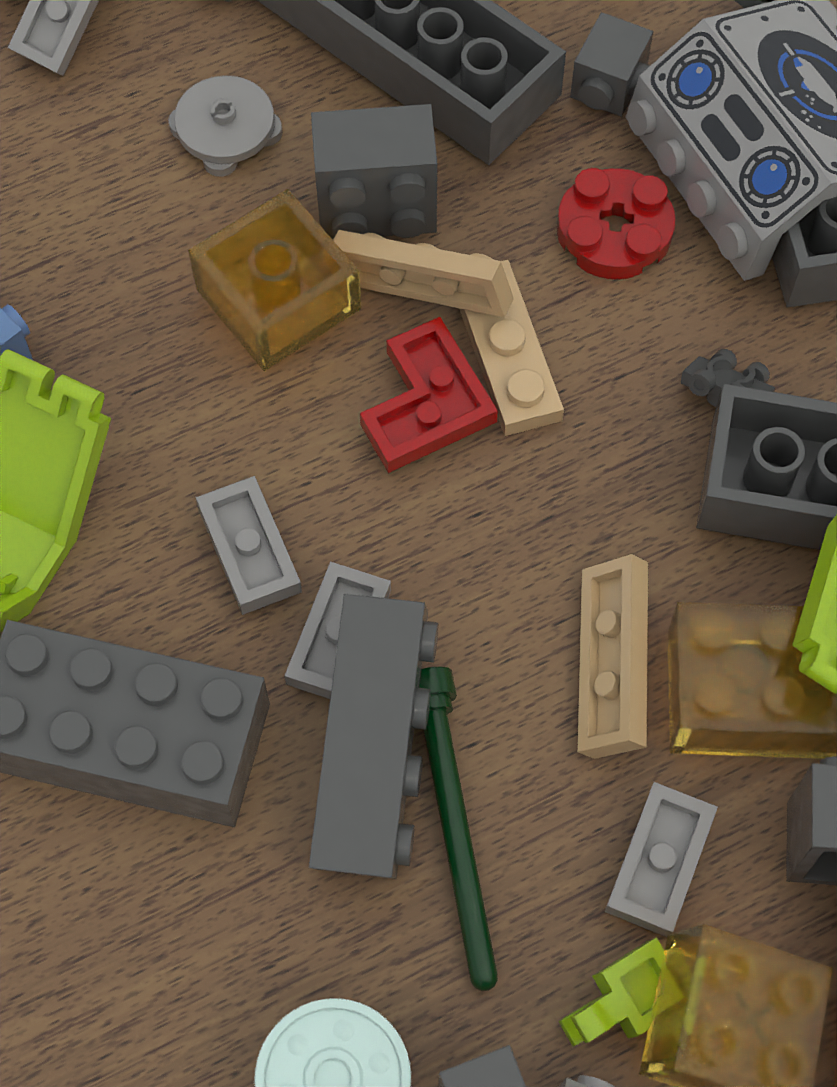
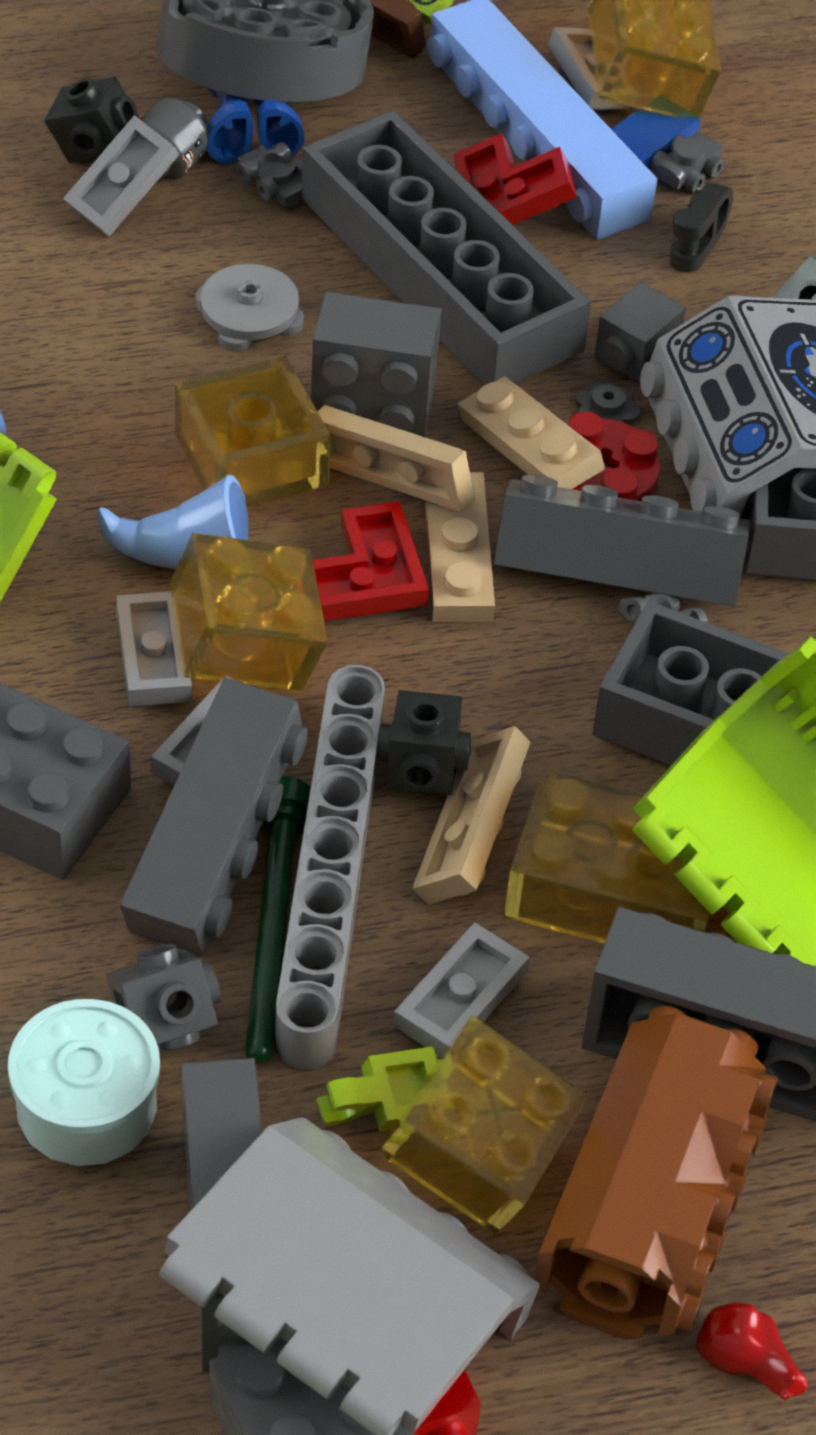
camera: 10 degrees right, 15 degrees down
none -> light blue hat [97,475,248,576]
none -> dark grey brick [106,944,221,1050]
none -> clear yellow brick [170,533,328,691]
none -> light grey beam [275,665,385,1071]
none -> pearl dark grey brick [377,690,471,795]
none -> tan plate [457,376,605,489]
none -> dark grey brick [494,475,750,607]
none -> dark grey plant [575,380,641,424]

